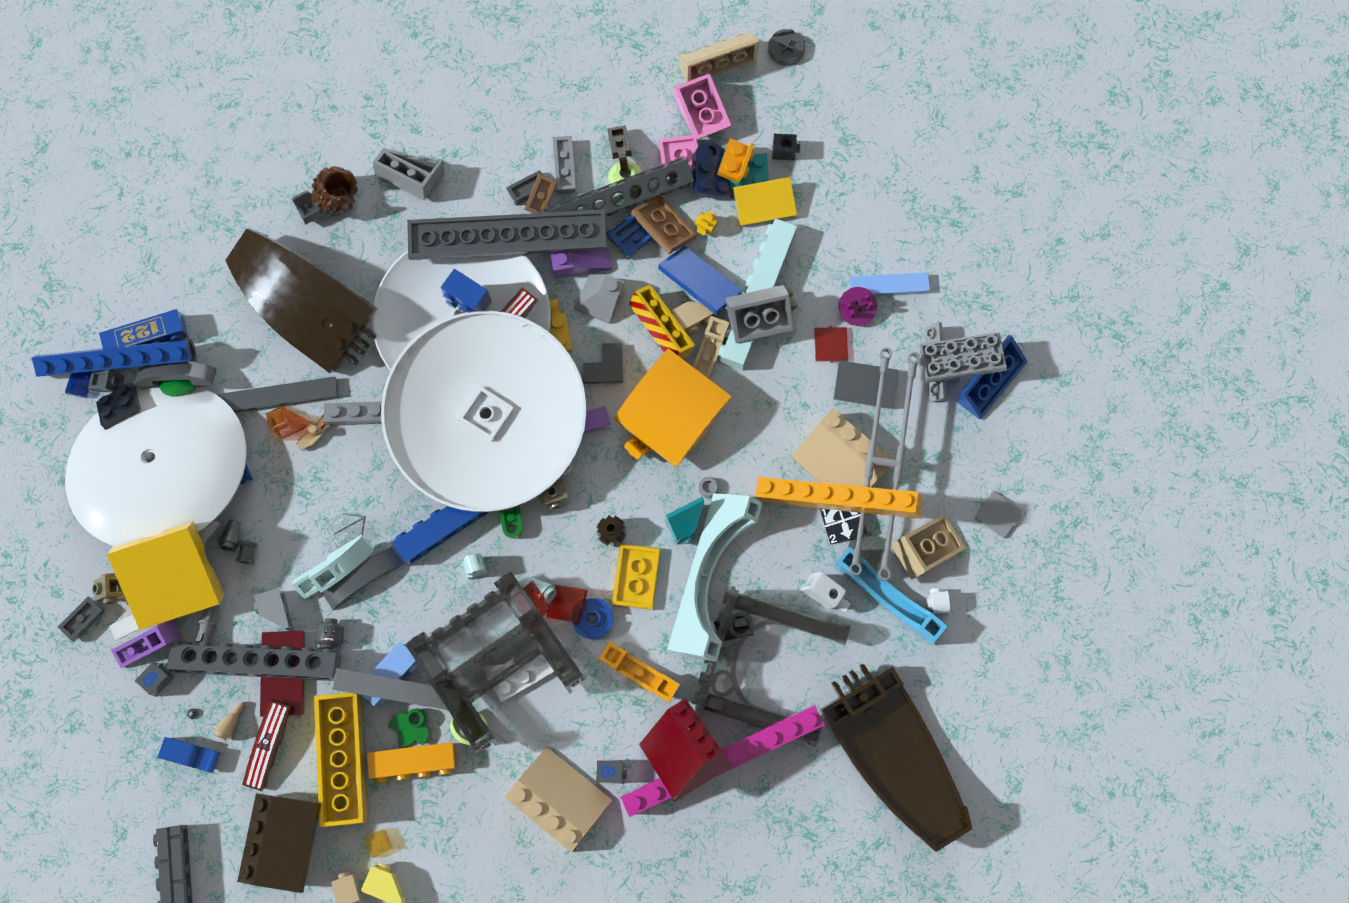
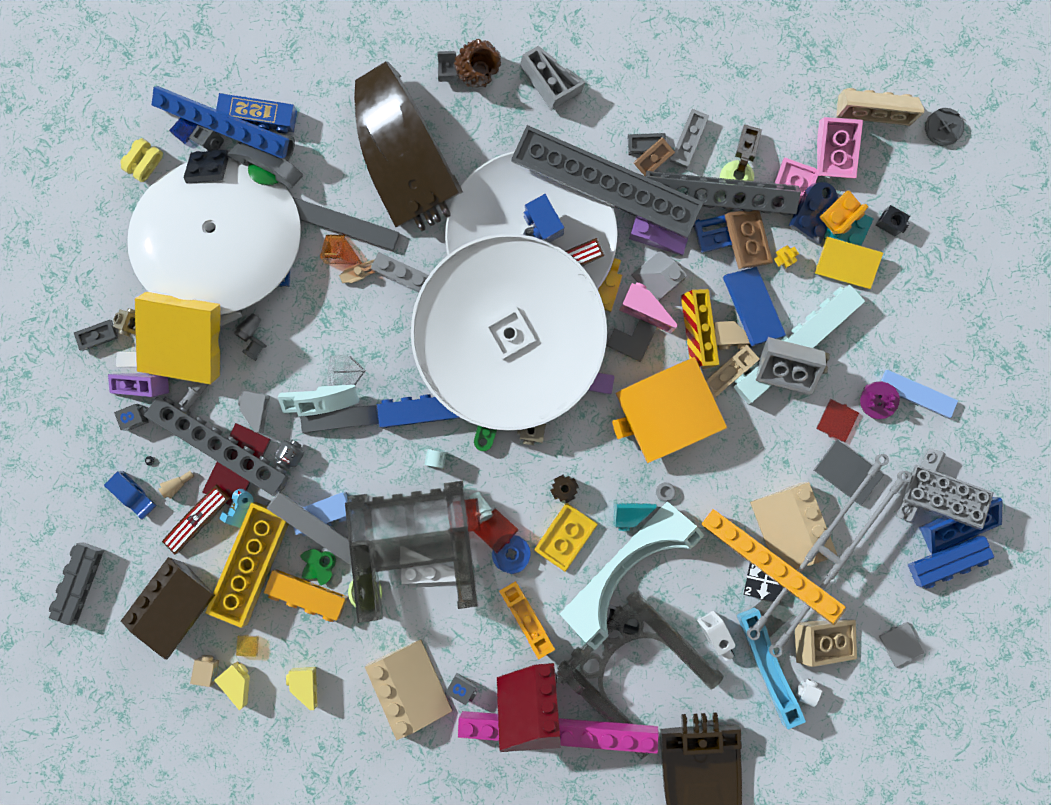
camera: 30 degrees right, 10 degrees up
none -> light yellow brick [120,138,163,182]
none -> medium azure leg [219,489,254,528]
none -> light yellow slope [286,667,318,710]
none -> bright pink slope [619,283,678,333]
none -> blue brick [908,536,994,589]

